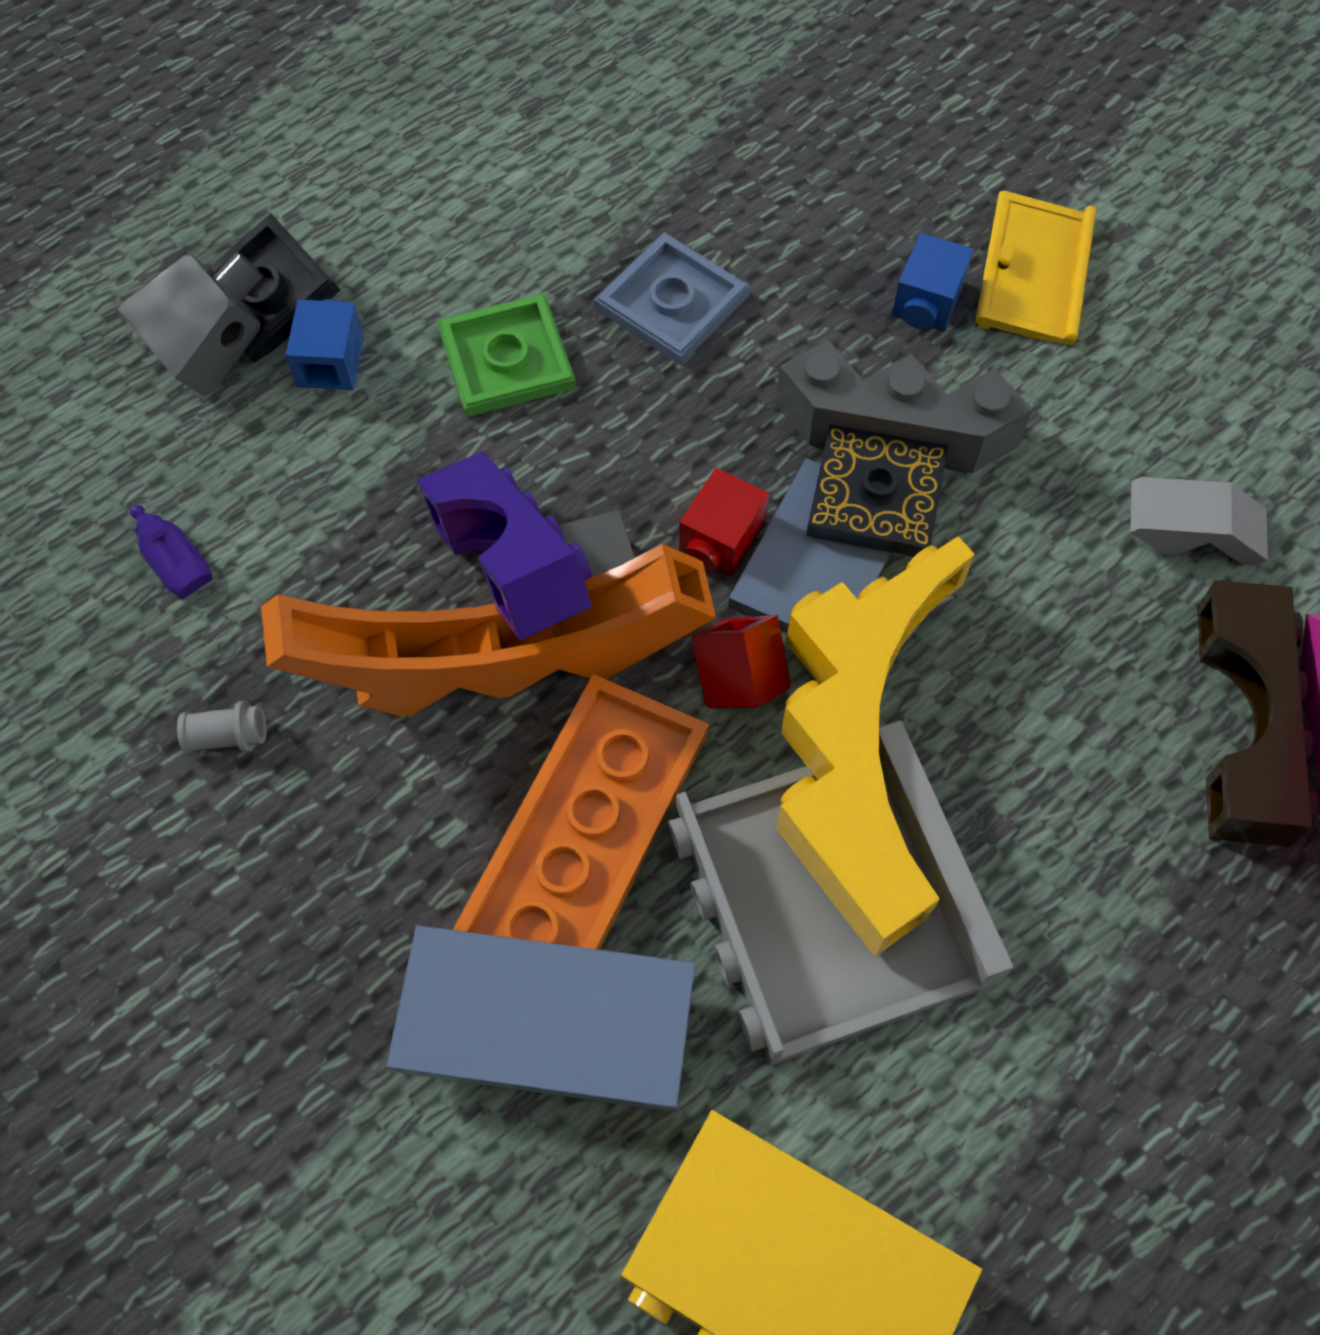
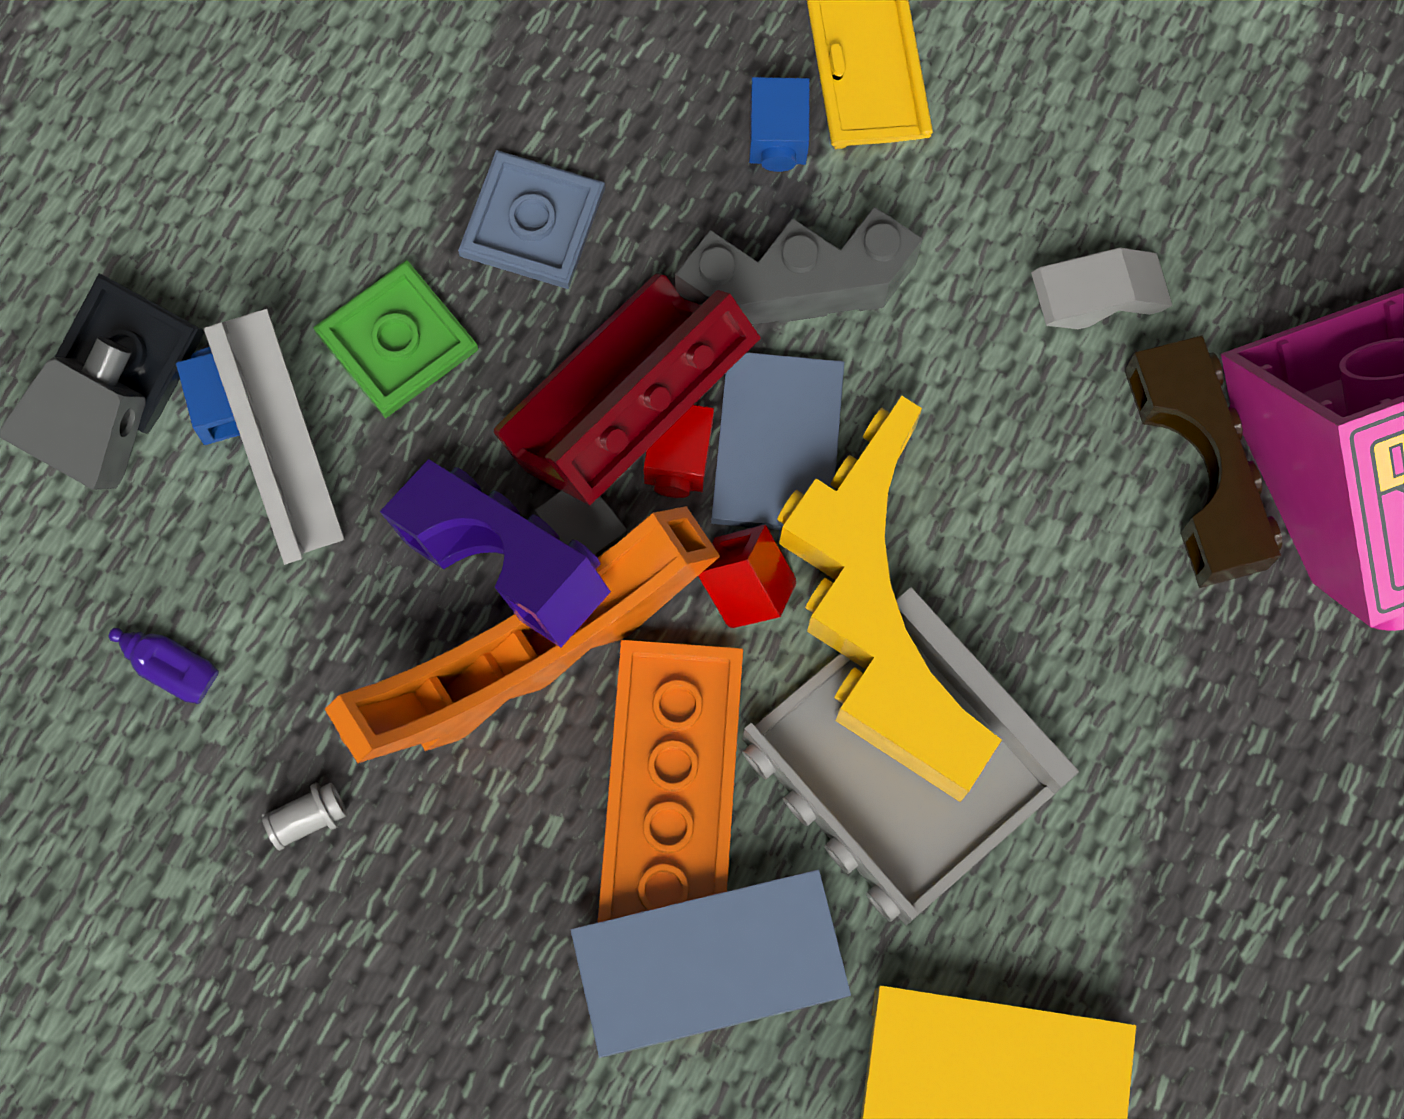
camera: 25 degrees left, 10 degrees up
black plate [806,425,948,557] -> none
none -> light grey fence [204,308,345,565]
none -> dark red panel [494,273,761,505]

